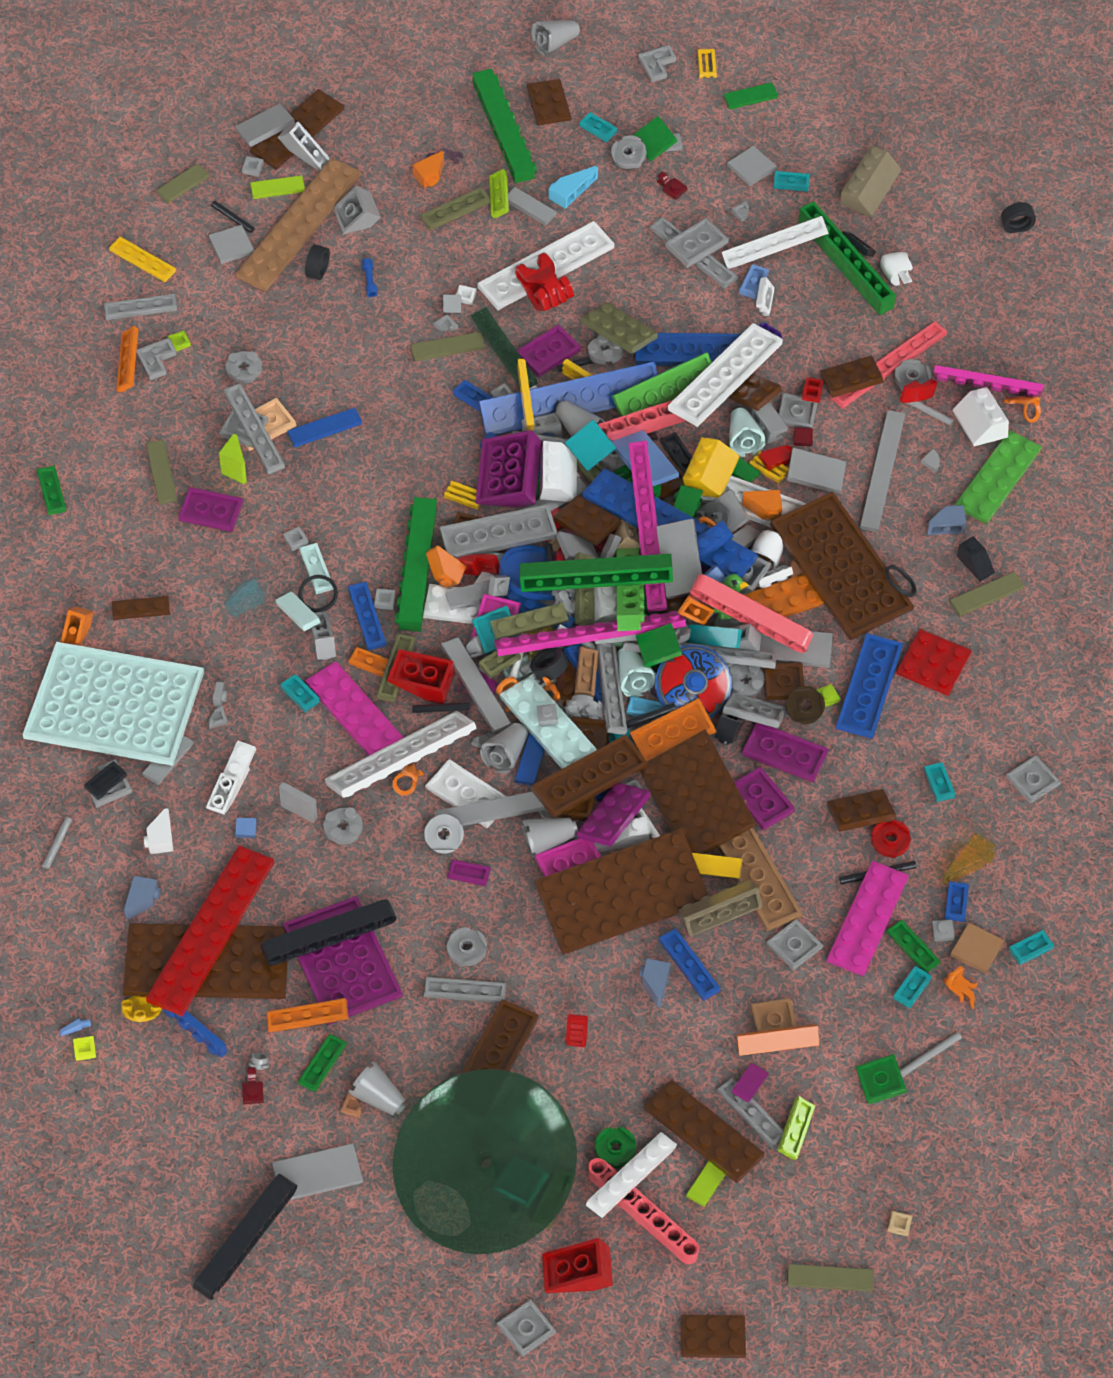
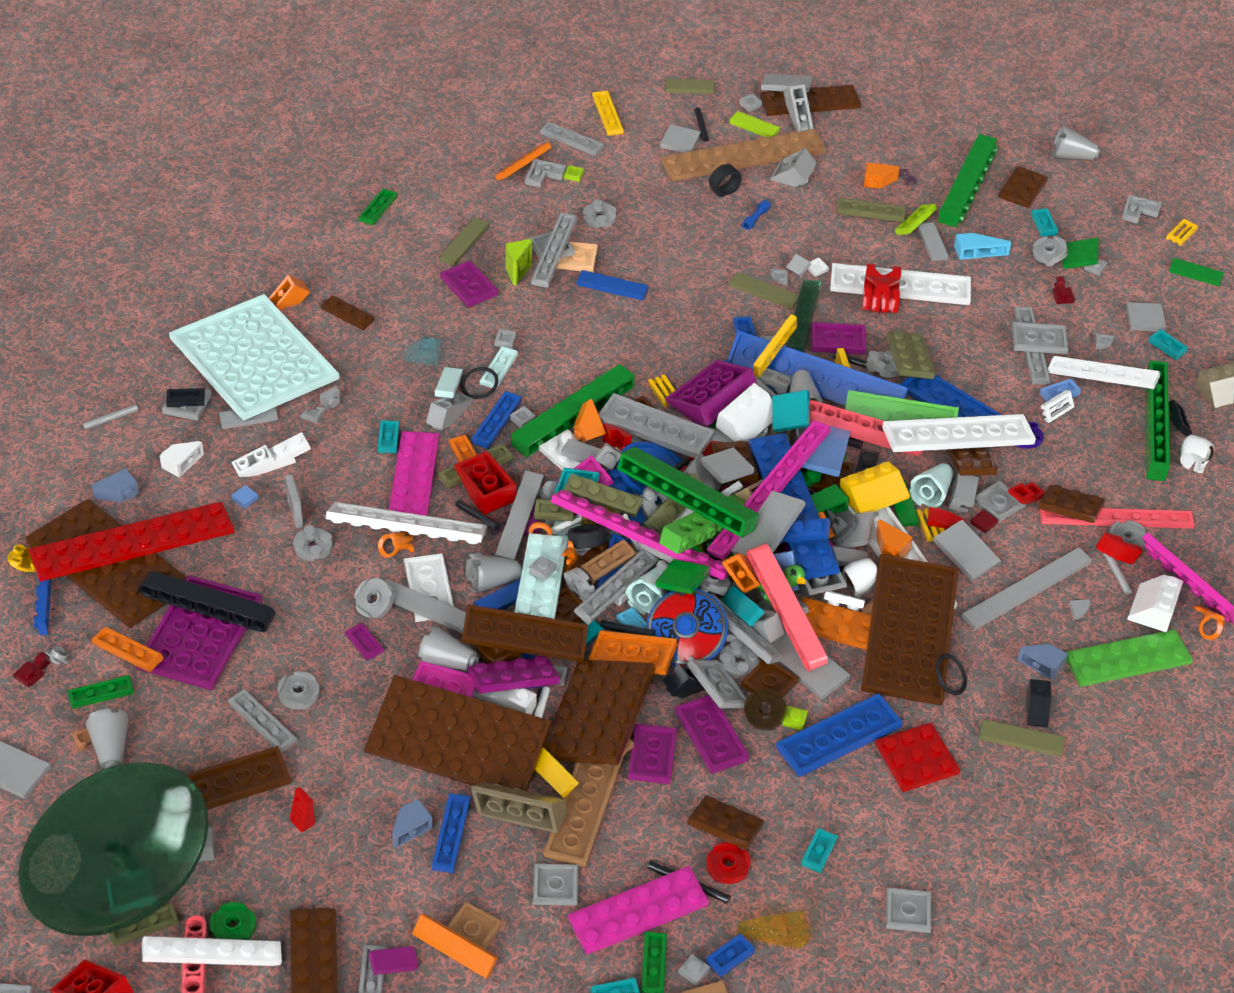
camera: 40 degrees right, 10 degrees down
none -> light grey tile [701,447,754,484]

